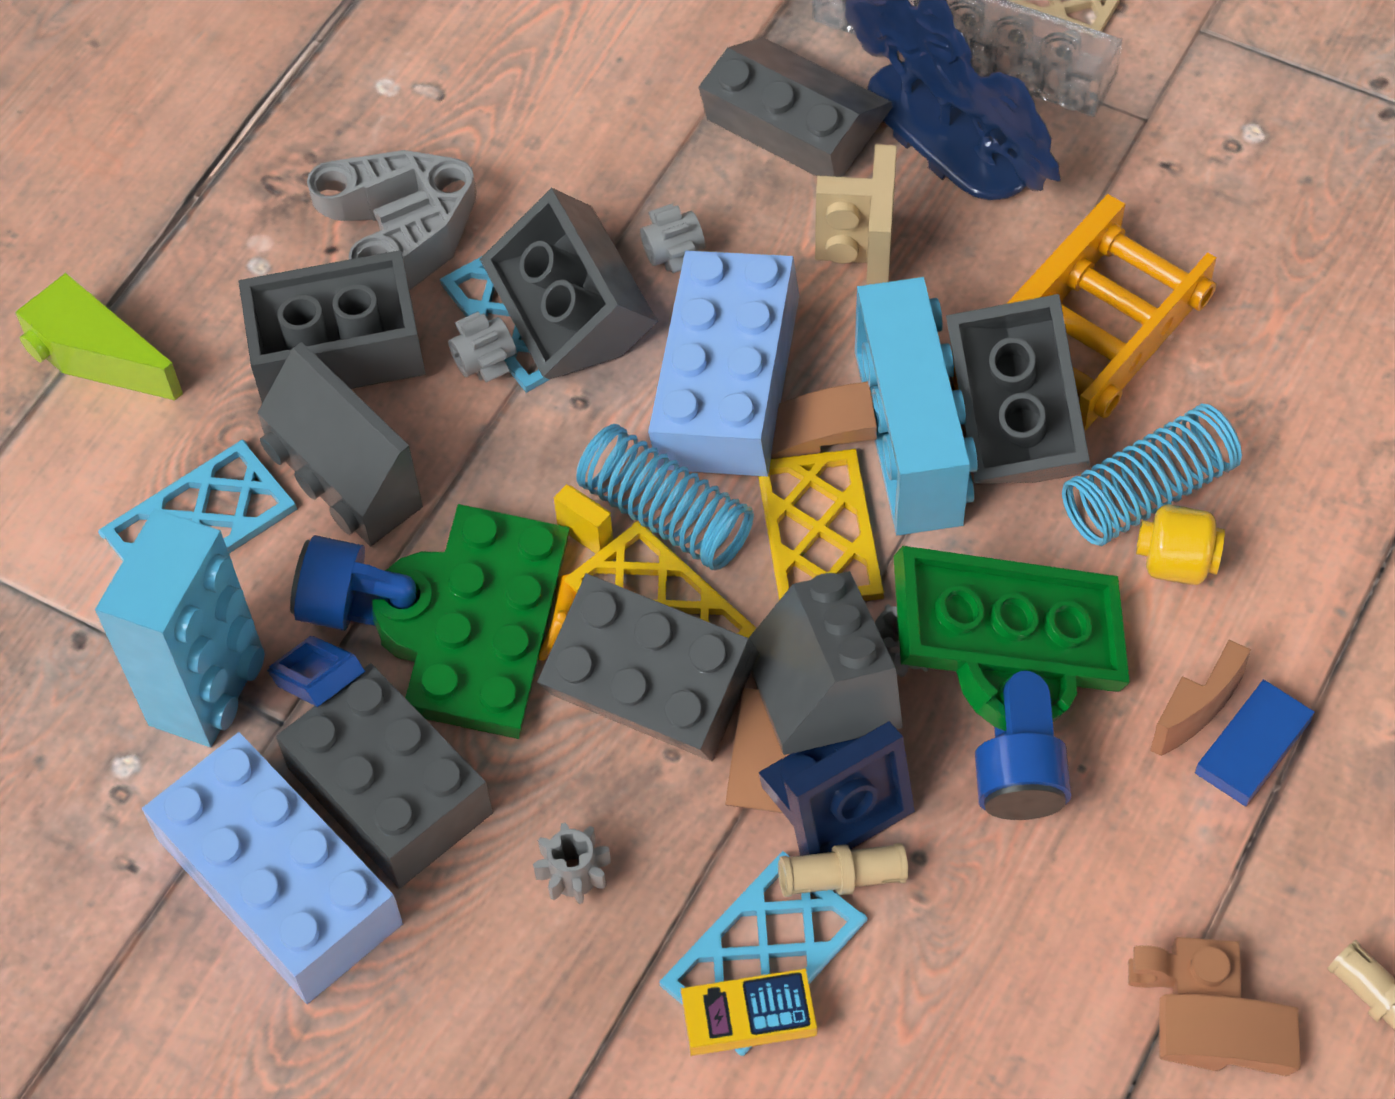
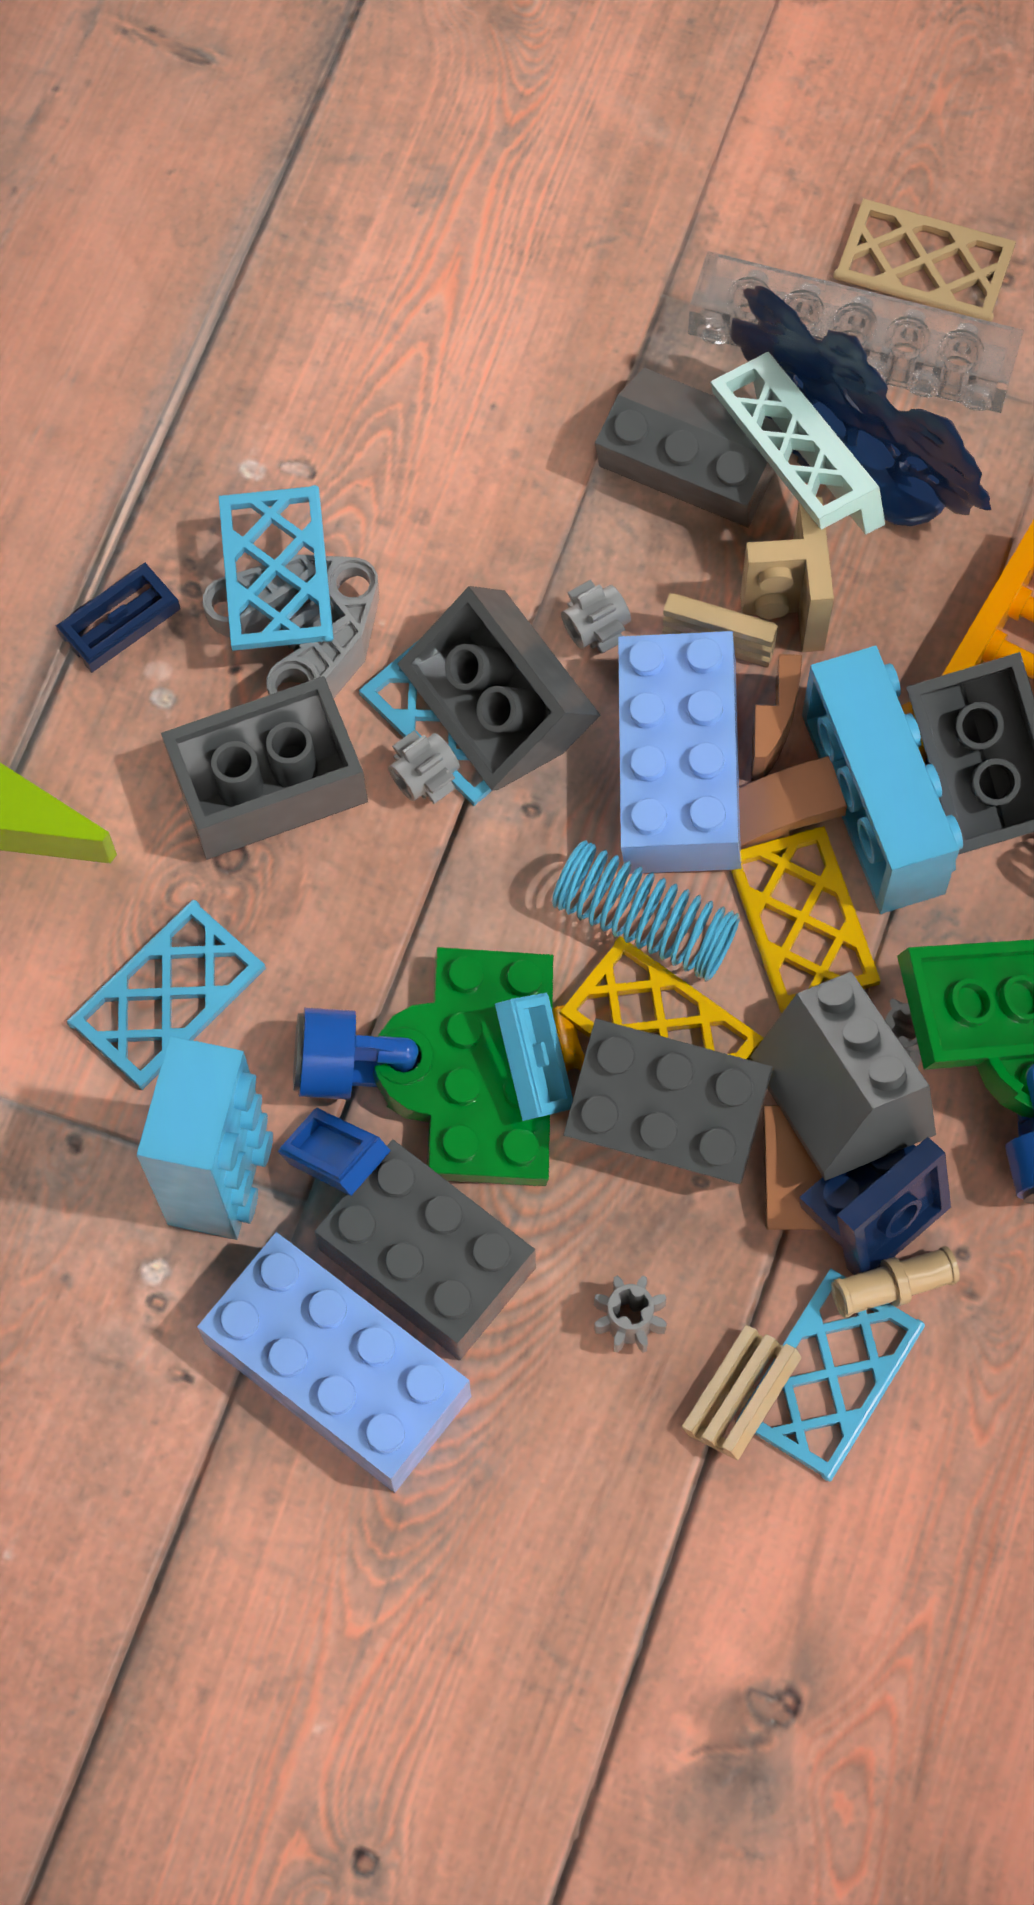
camera: 10 degrees left, 10 degrees up
dark grey slope [257,342,423,547] -> none
yellow tile [553,484,613,554] -> none
tile [680,968,817,1056] -> none
none -> dark blue tile [56,562,181,673]
none -> medium azure window [219,485,334,651]
none -> medium azure tile [495,993,573,1121]
none -> tan tile [662,593,778,667]
none -> tan tile [682,1325,802,1461]
none -> light aqua fence [710,352,885,535]
none -> nougat slope [751,654,802,781]

